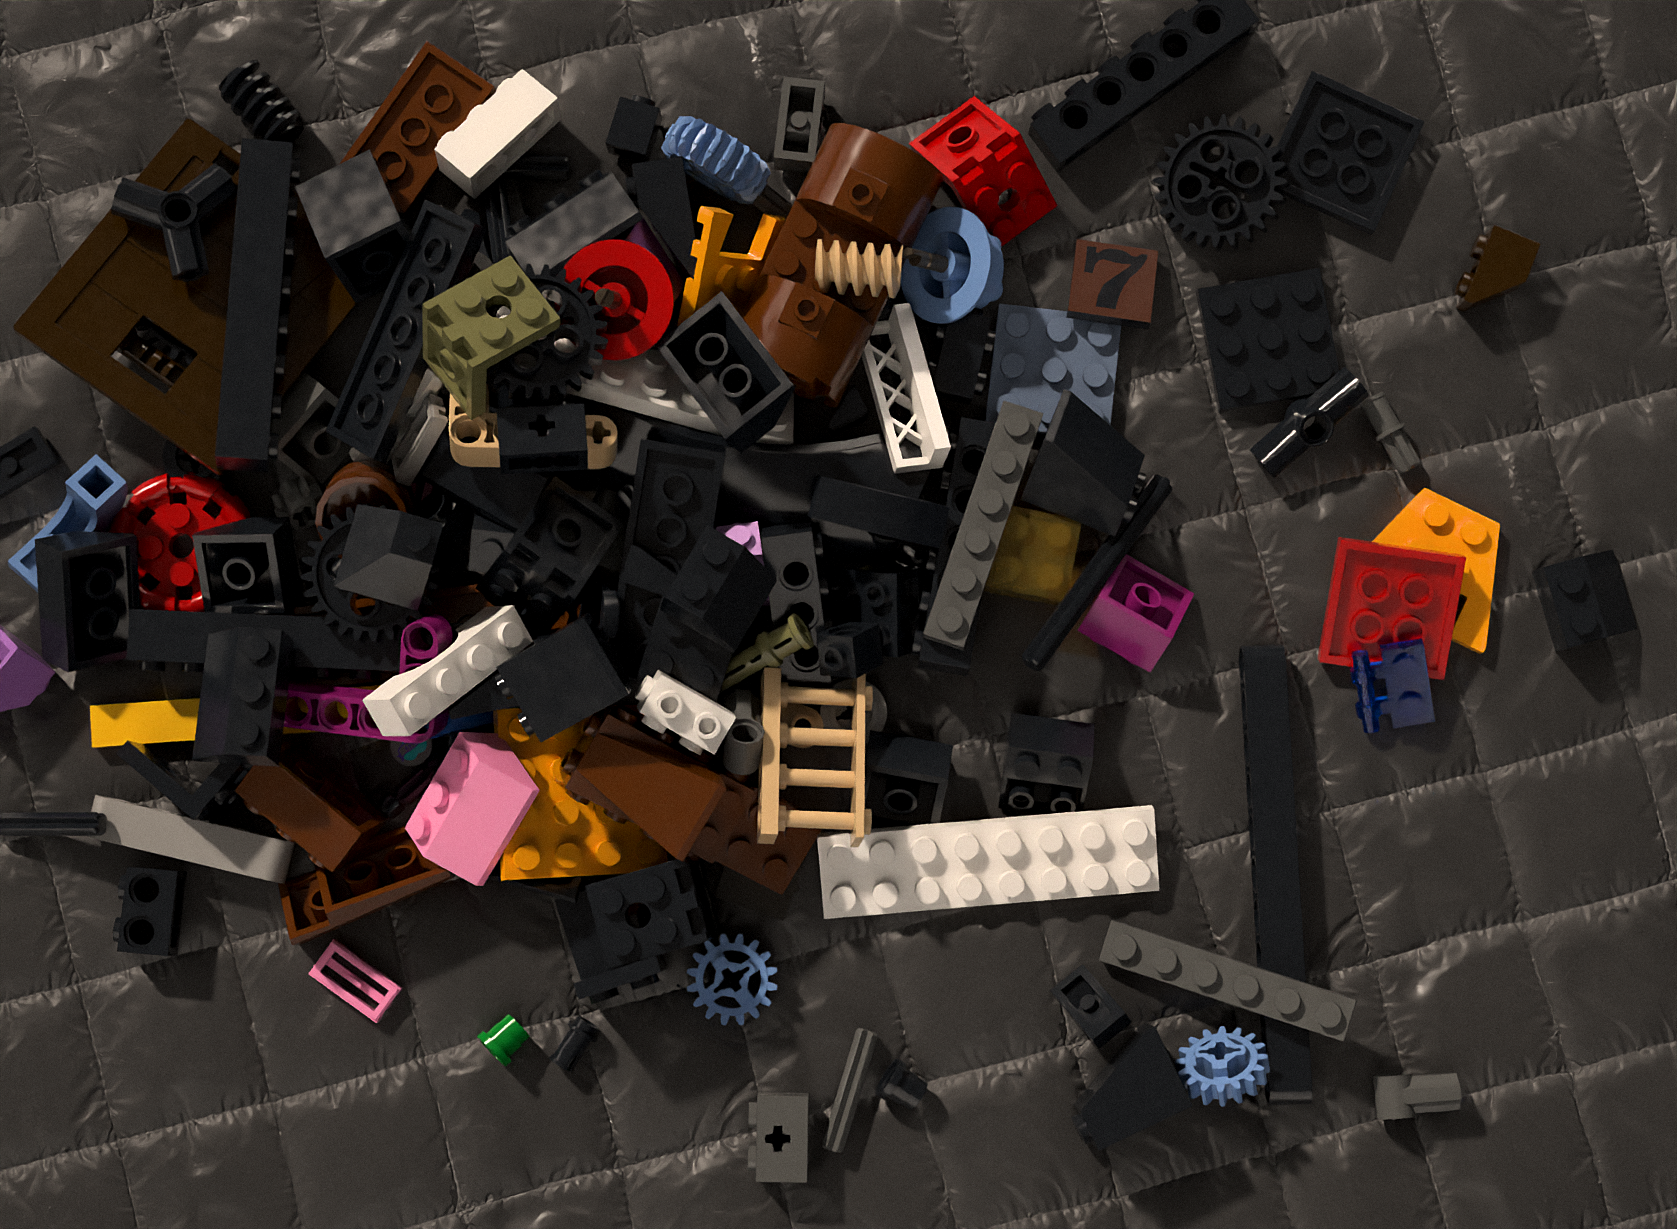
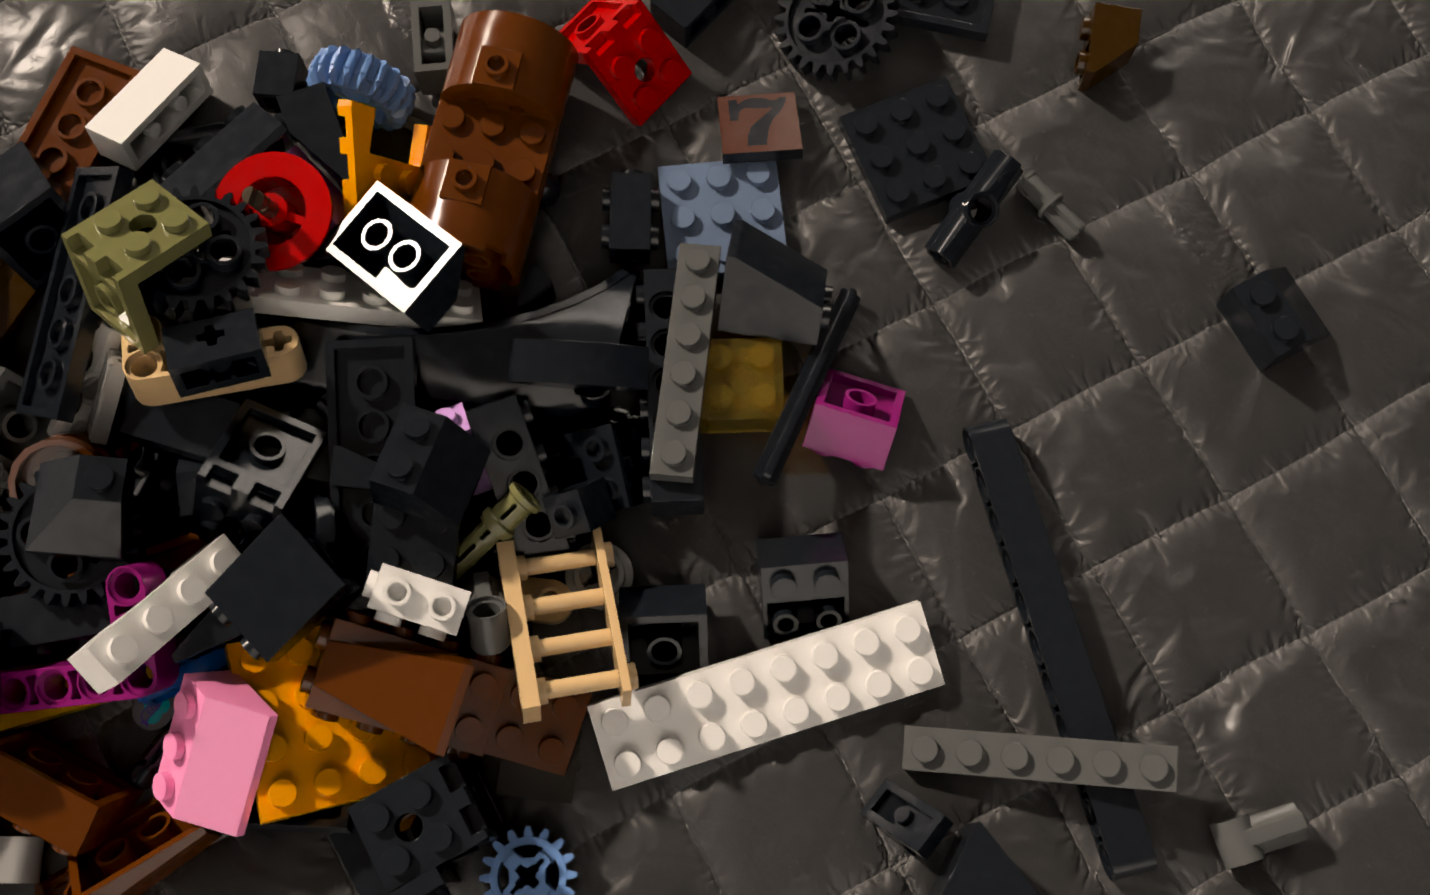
camera: 15 degrees left, 10 degrees down
tan piece [815,239,903,298] -> none
white fence [862,303,951,474] -> none
medium blue piece [901,207,1004,324] -> none
medium blue gear [1175,1026,1270,1107] -> none
red plate [1318,537,1466,680] -> none
clear blue plate [1350,638,1435,733] -> none
light orange wing [1372,488,1500,654] -> none

